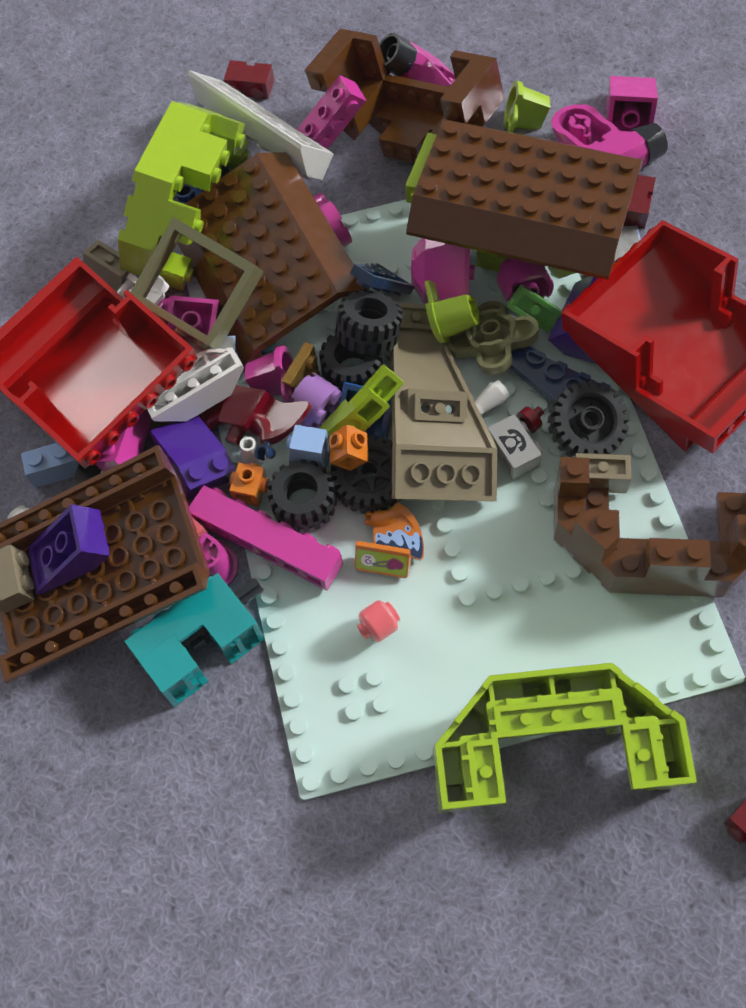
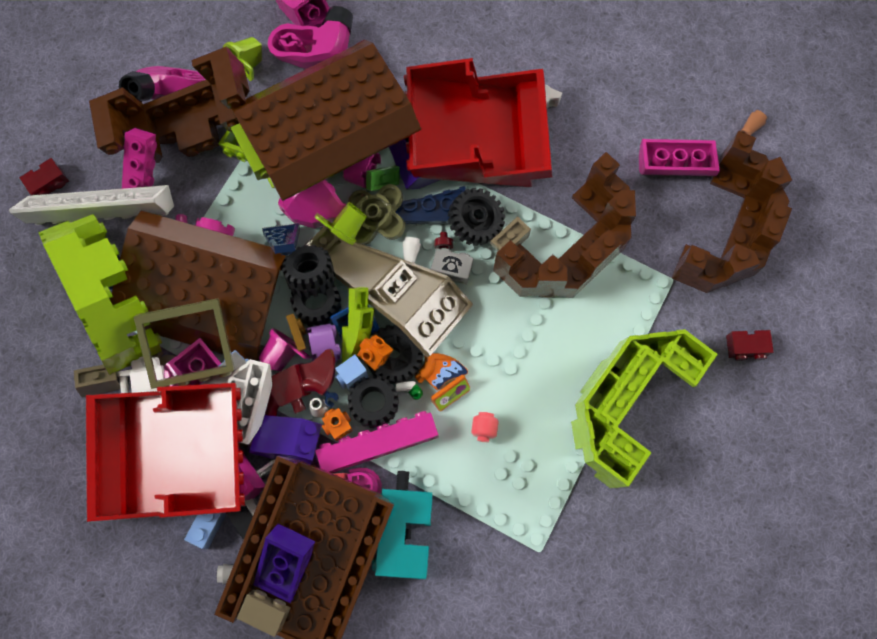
camera: 55 degrees left, 10 degrees up
none -> arm [396,381,423,400]

